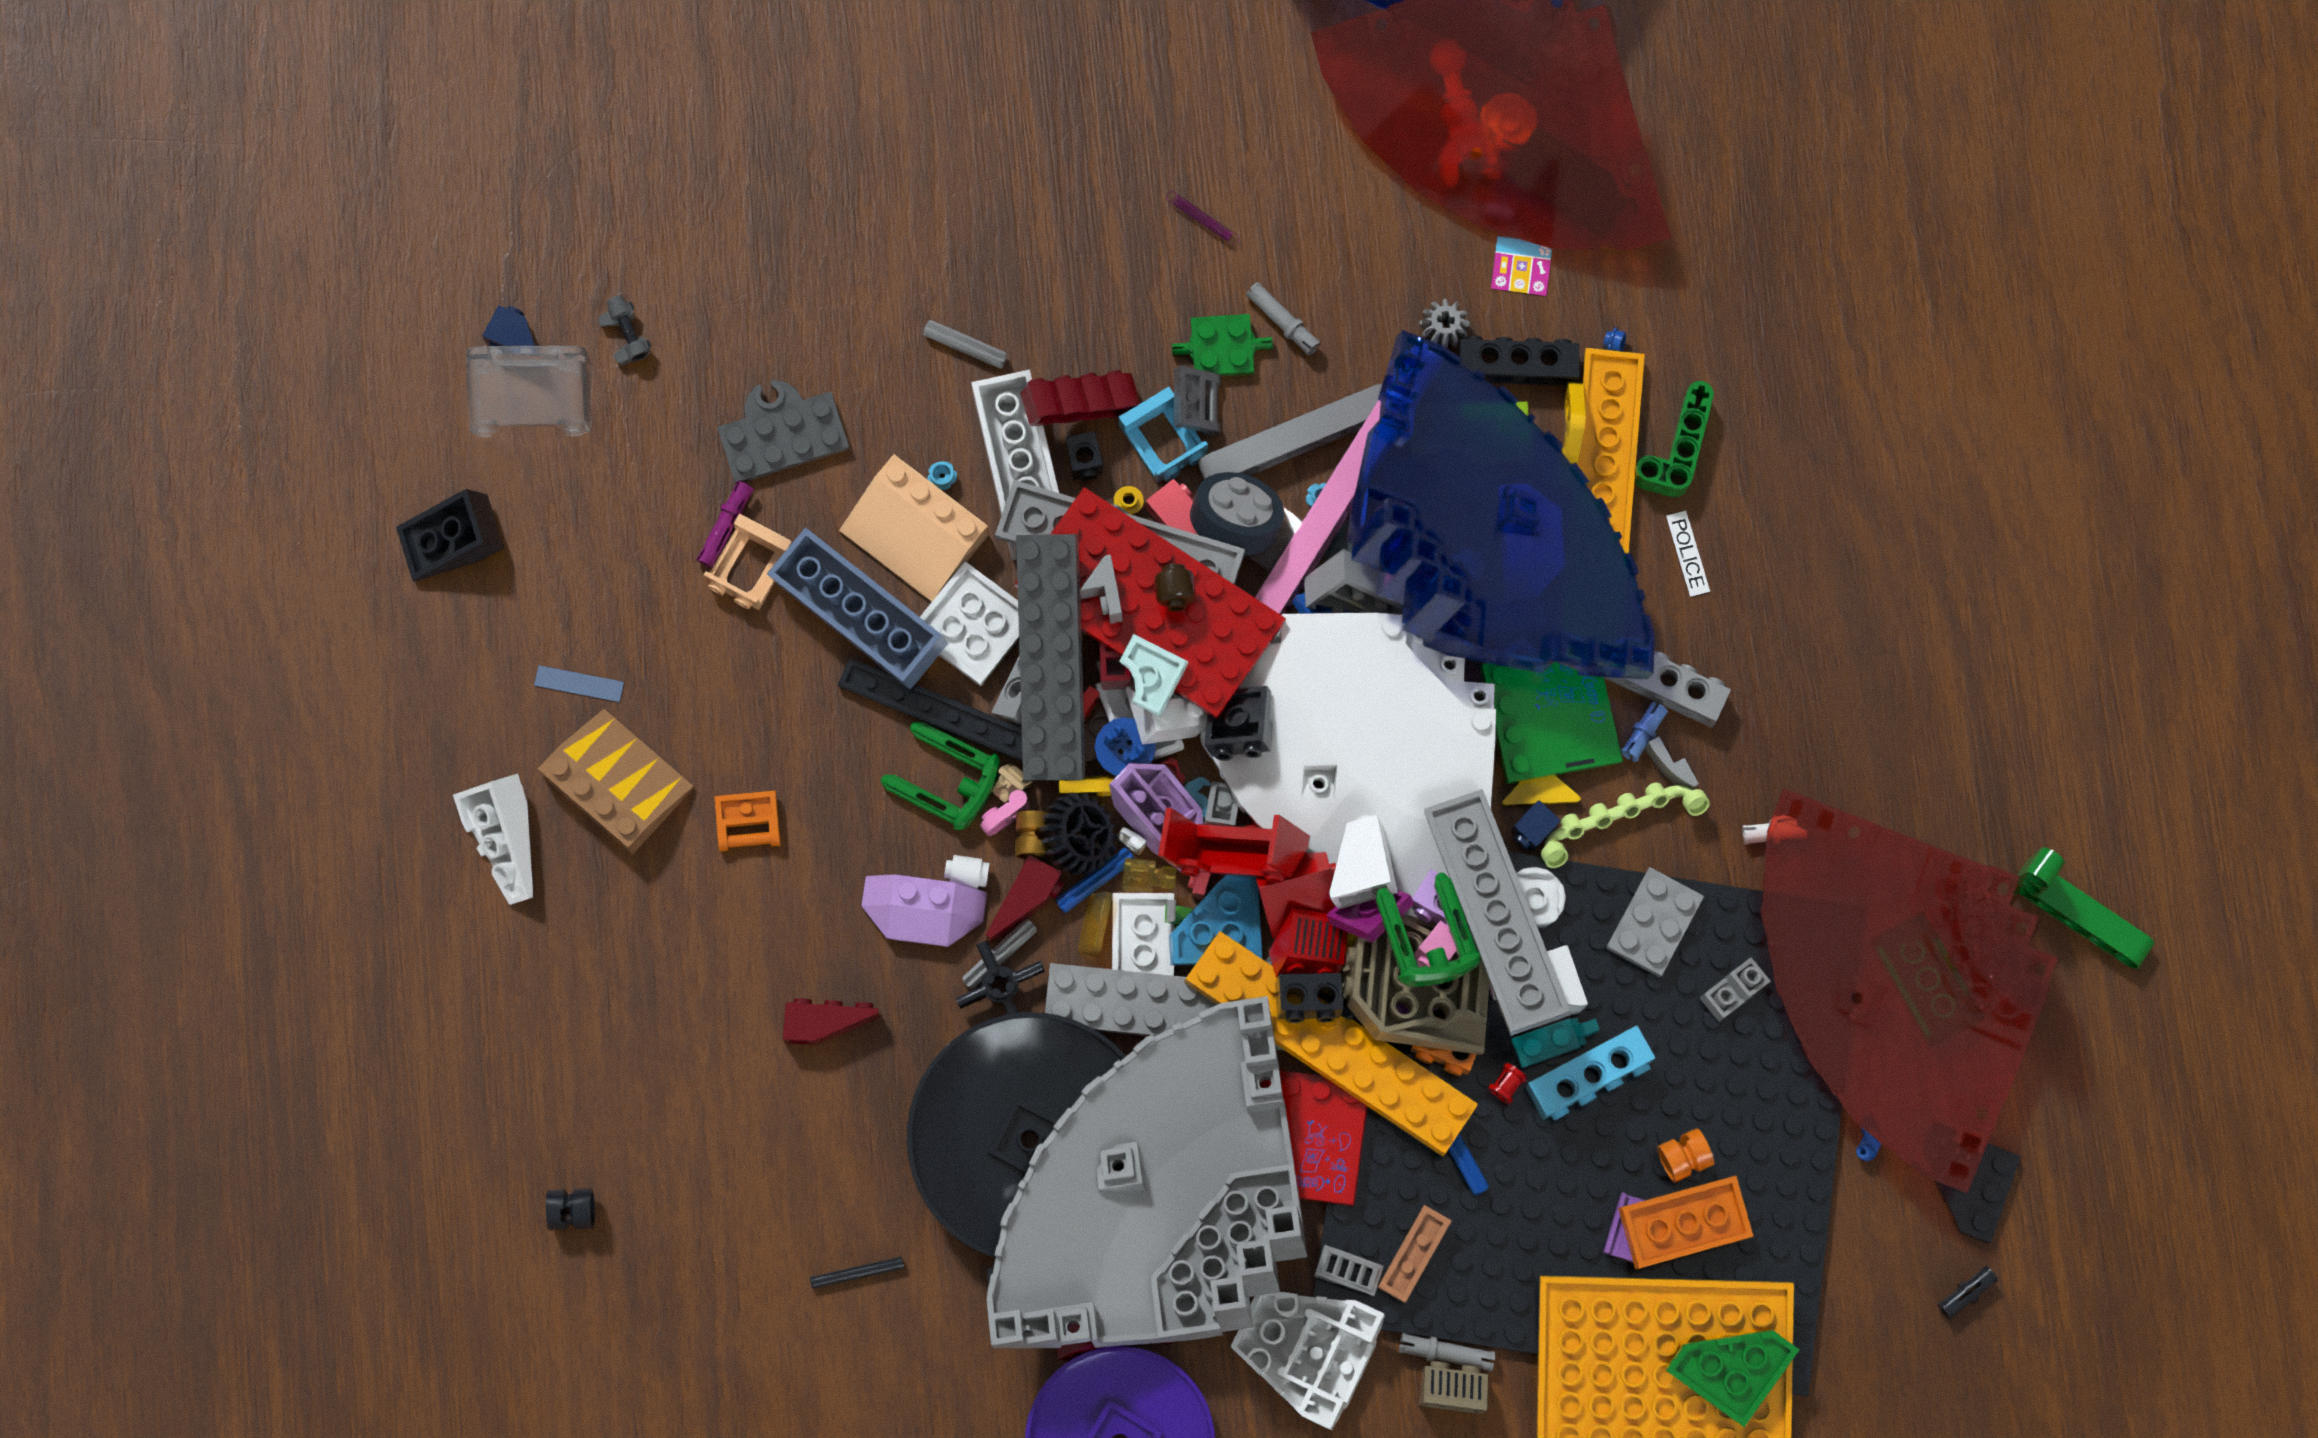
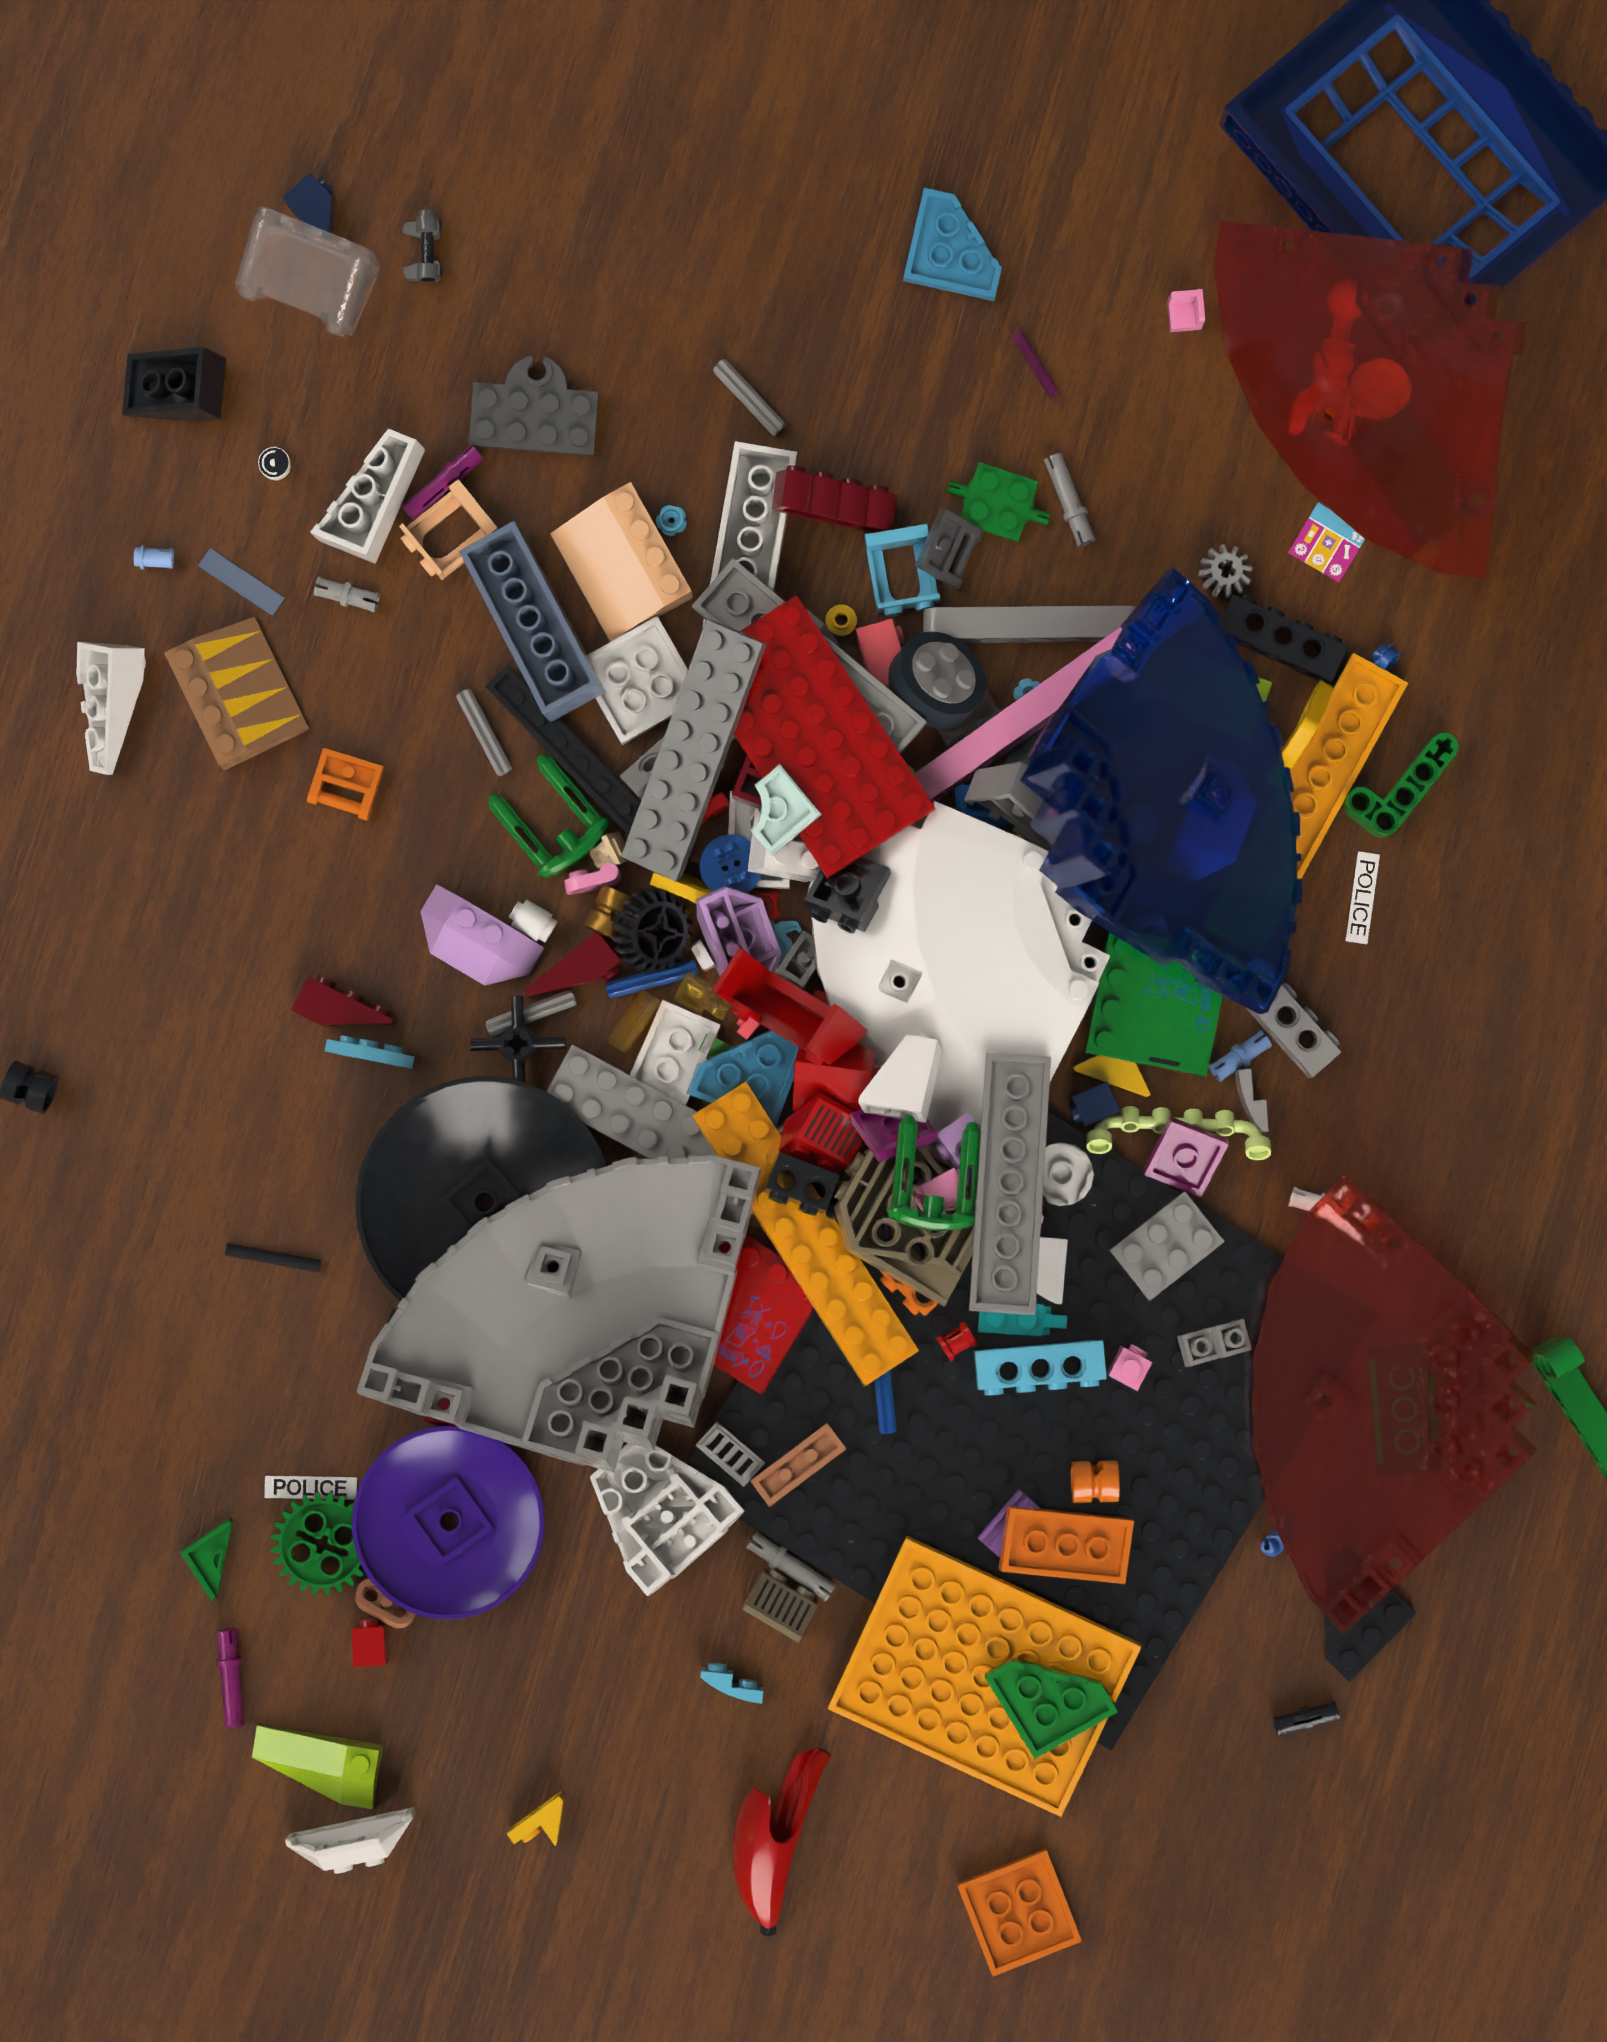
camera: 25 degrees right, 10 degrees up
black brick [1065,431,1103,481] -> none
light grey slope [1080,555,1123,623] -> none
dark brown head [1154,564,1196,612] -> none
none -> light blue pin [134,545,174,570]
none -> black tile [258,447,291,480]
none -> white wedge [310,429,425,564]
none -> light grey pin [314,576,380,613]
none -> medium azure plate [324,1035,415,1069]
none -> light grey axle [456,689,512,776]
none -> dark azure plate [903,188,1002,301]
none -> bright pink brick [1106,1344,1152,1391]
none -> plate [1143,1116,1229,1197]
none -> bright pink panel [1167,289,1205,332]

